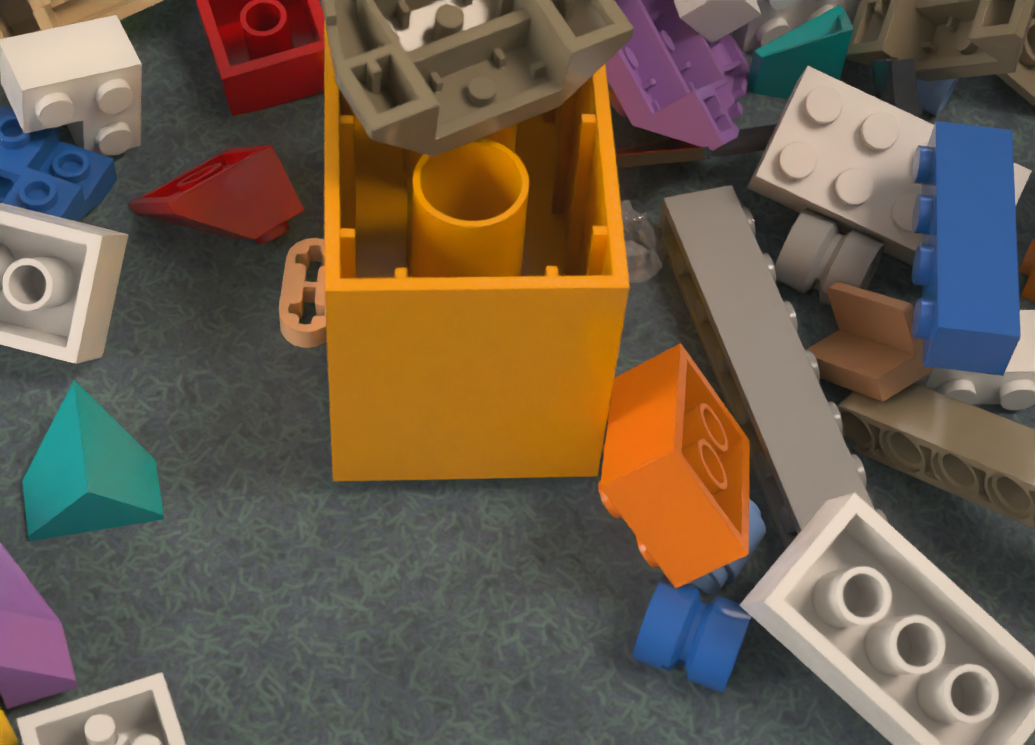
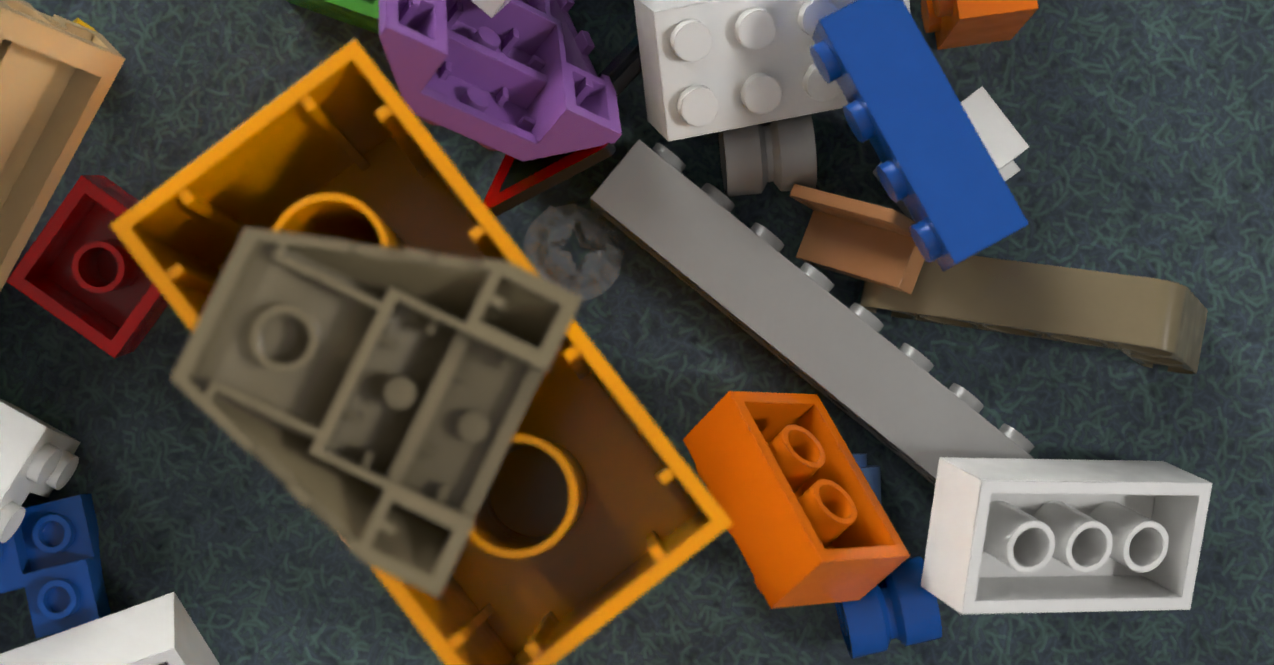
camera: 30 degrees left, 30 degrees up
red slope [128,145,305,244] -> none

